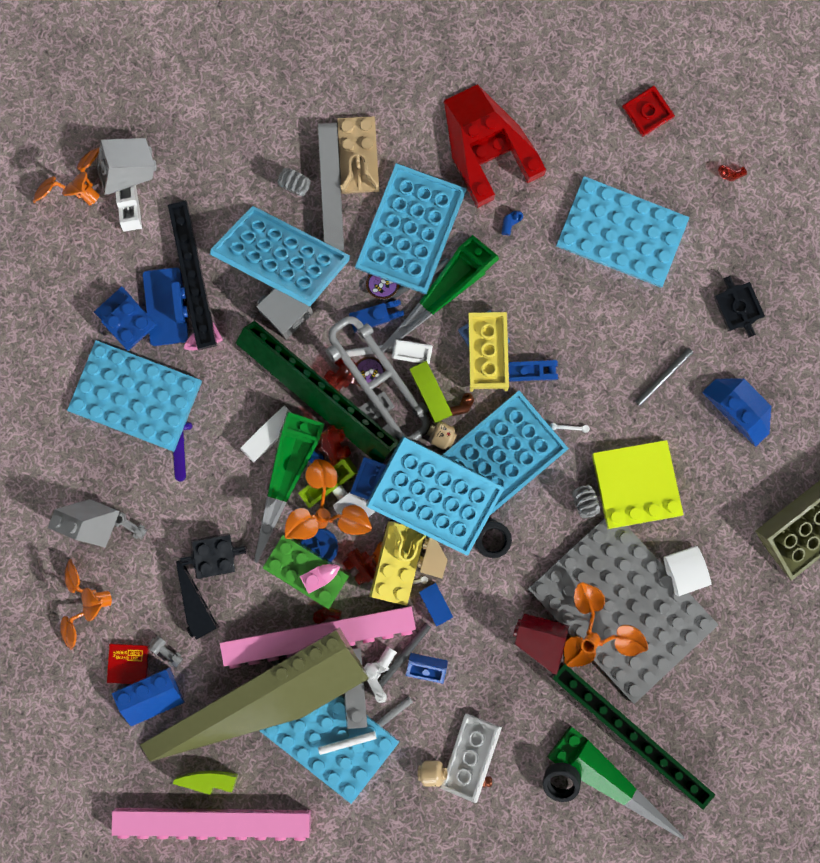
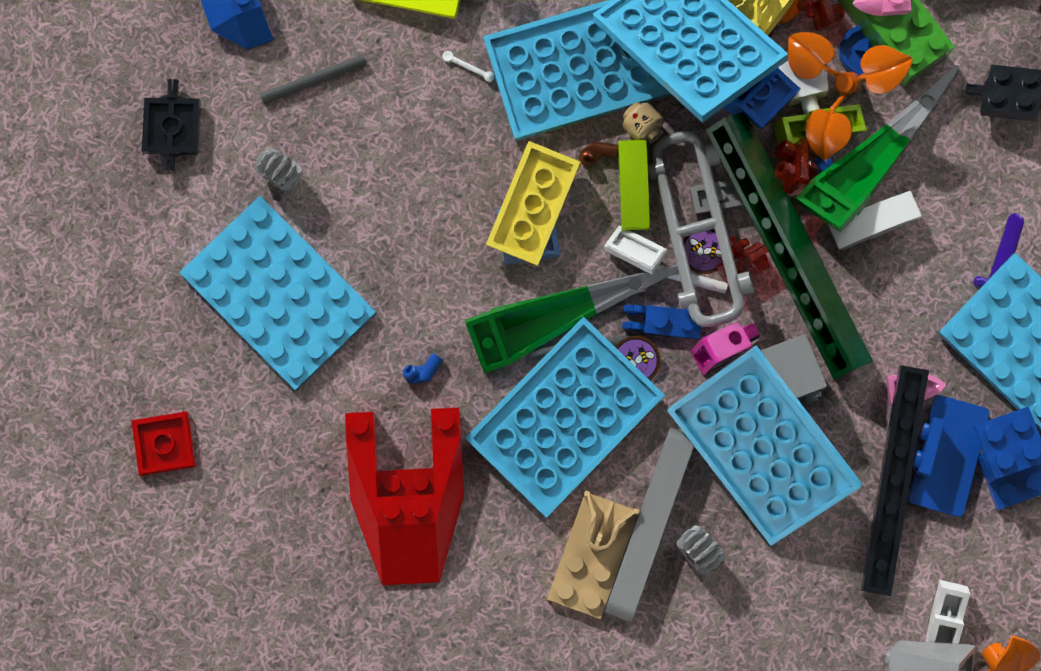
camera: 155 degrees left, 5 degrees down
blue plate [508,360,558,382] -> none
clear red arm [718,164,747,182] -> none
none -> light grey gear [254,148,303,191]
none -> dark pink torso [690,322,760,376]

